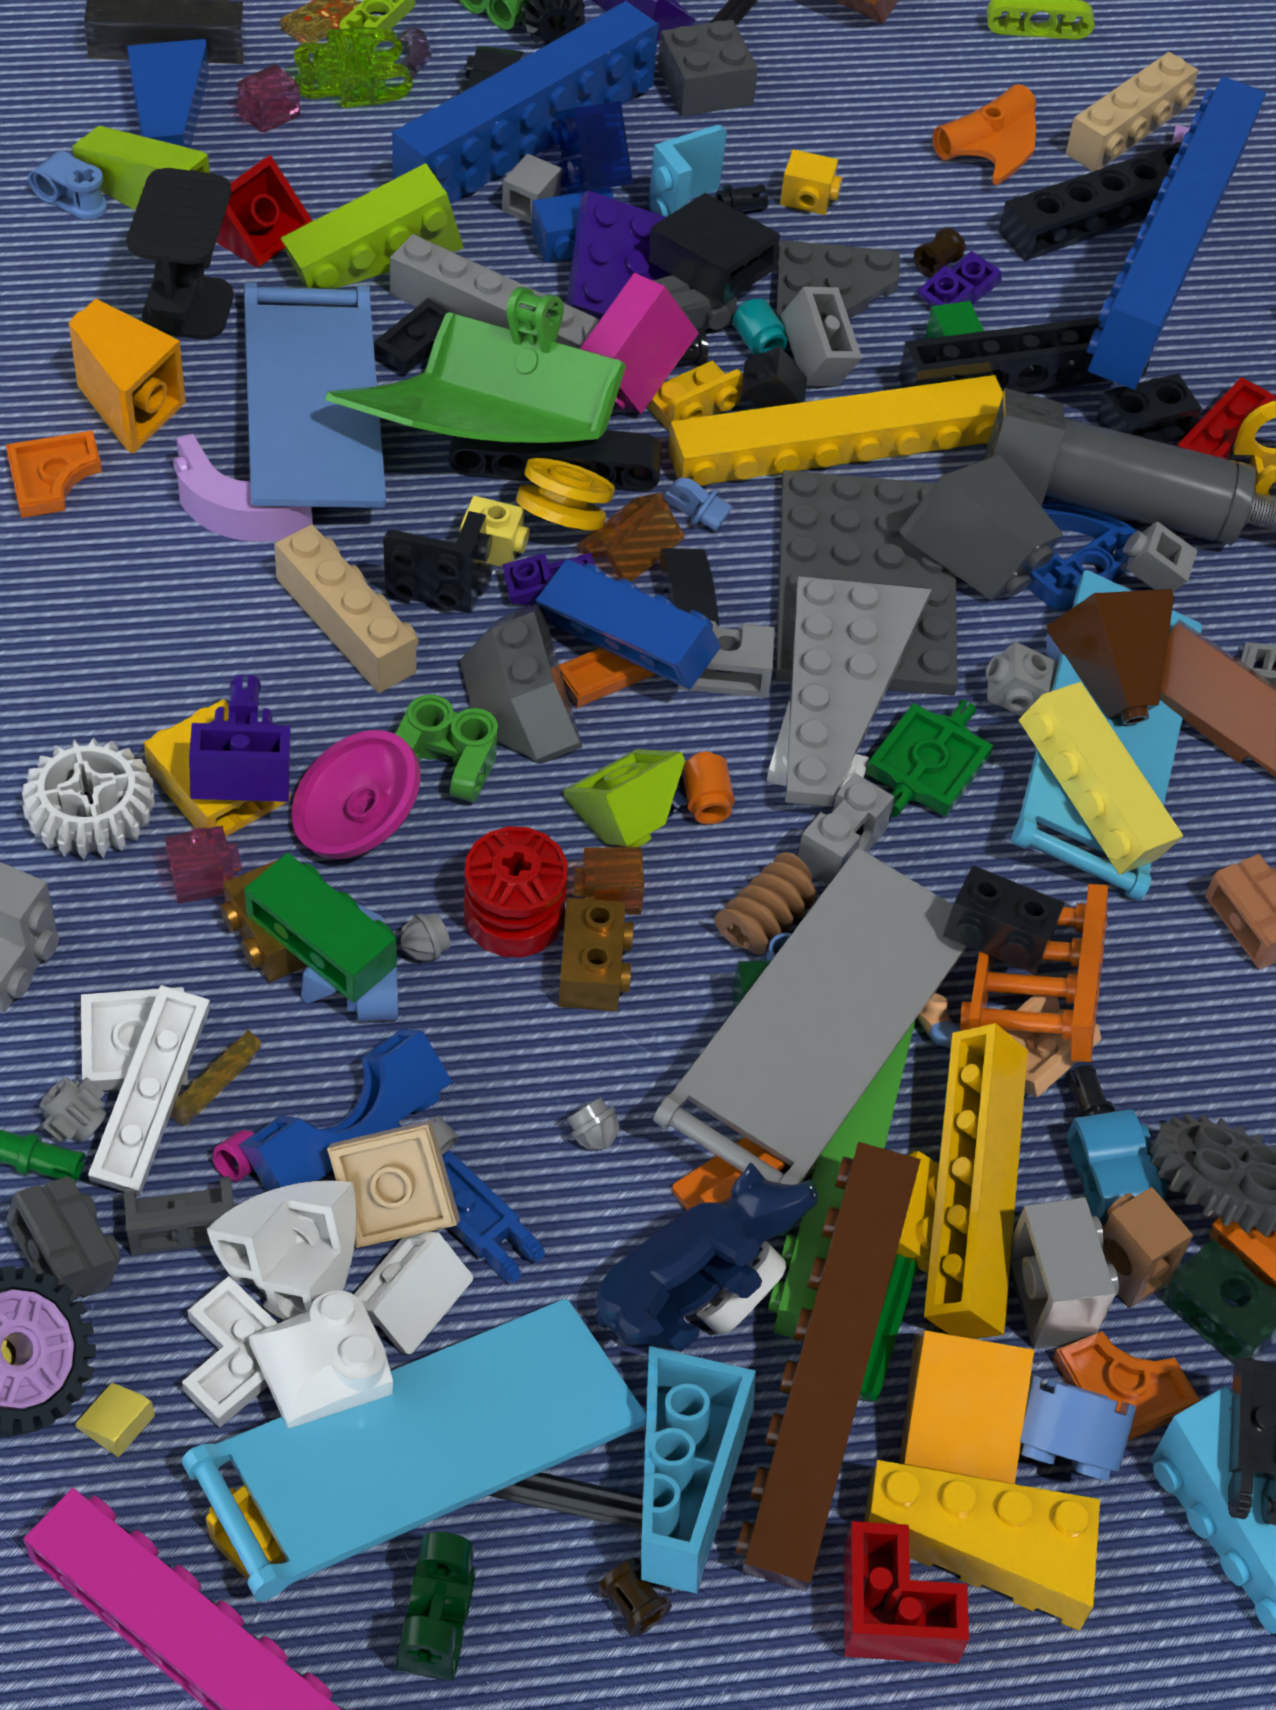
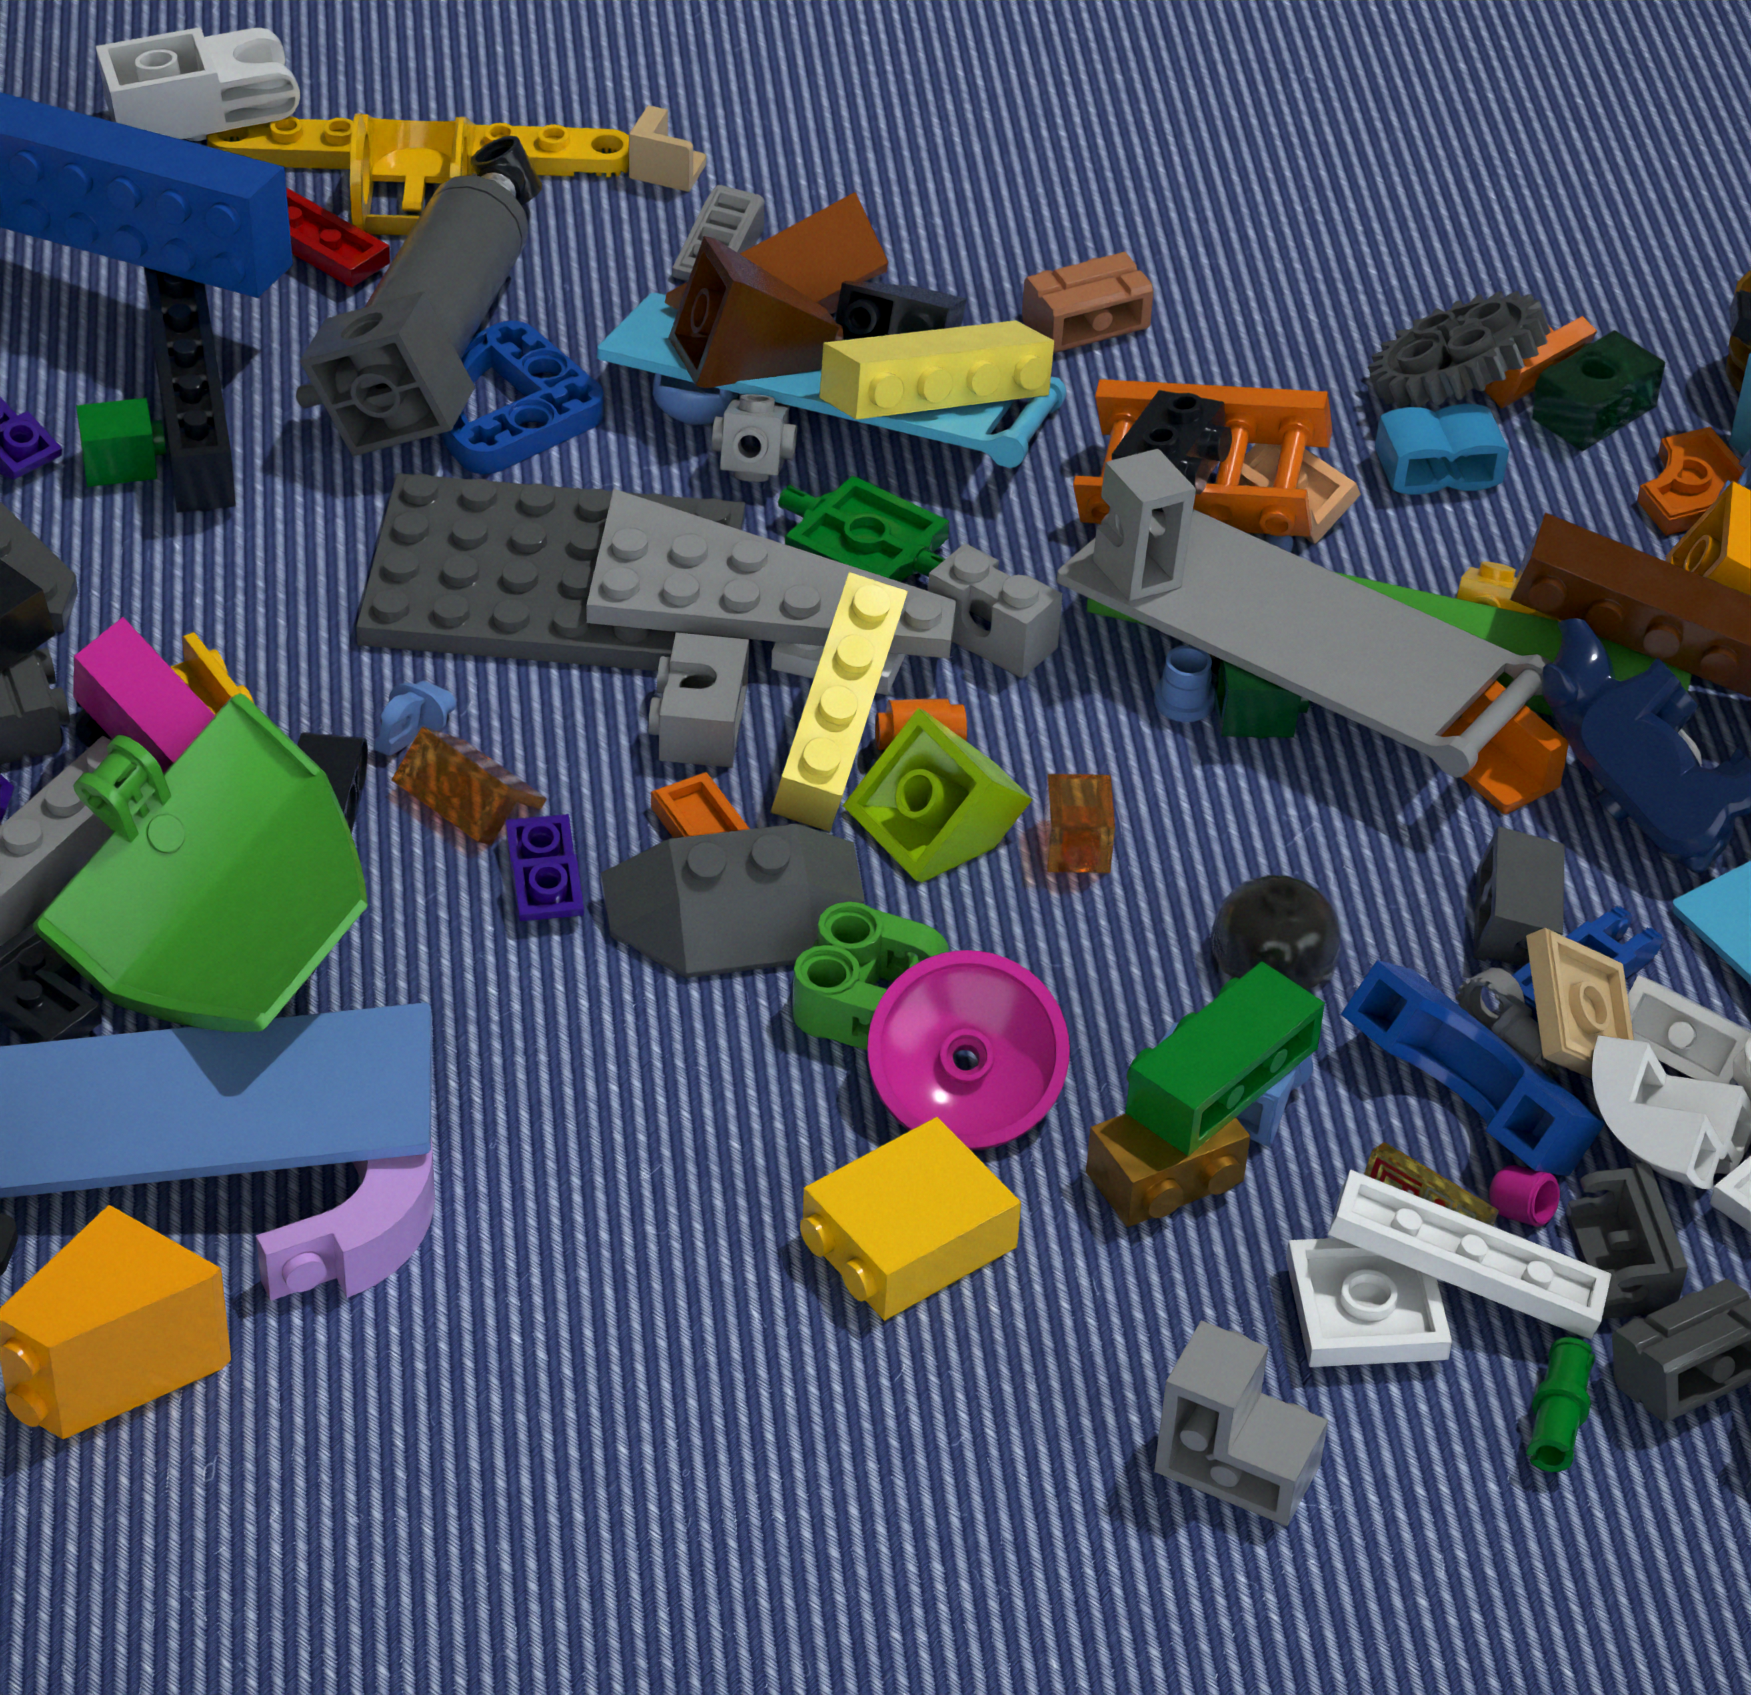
camera: 85 degrees left, 10 degrees down
orange tile [5,430,102,518] -> none
white gear [22,737,155,860] -> none
light grey gear [40,1077,106,1141] -> none
clear pink brick [164,826,242,904] -> none
dark purple brick [189,674,291,802] -> none
tan brick [274,524,419,693] -> none
black bracket [383,511,492,614] -> none
light grey plate [400,913,450,961] -> none
light yellow brick [460,495,530,567] -> none
red wheel [464,826,568,958] -> none
yellow wheel [516,458,615,530] -> none
blue brick [536,559,721,690] -> none
pearl gold brick [558,898,634,1011] -> none
light grey plate [566,1097,619,1149] -> none
black slope [660,548,719,626] -> none
yellow brick [668,375,1003,486] -> none
medium nougat piece [715,852,818,955] -> none
teal brick [732,298,788,355] -> none
black brick [742,346,807,409] -> none
light grey brick [780,286,862,386] -> none
dark grey slope [899,454,1063,600] -> none
yellow brick [924,1023,1028,1339] -> none
light grey brick [1010,1197,1119,1350] -> none
black pin [1064,1065,1115,1118] -> none
black brick [1096,373,1202,443] -> none
medium nougat brick [1102,1187,1193,1309] -> none
light grey brick [1123,521,1197,592] -> none
none -> light yellow brick [770,572,908,832]
none -> black slope [835,281,967,340]
none -> light grey brick [1093,449,1196,601]
none -> clear smoke cylinder [1210,875,1340,989]
none -> dark grey hinge [1473,826,1565,966]

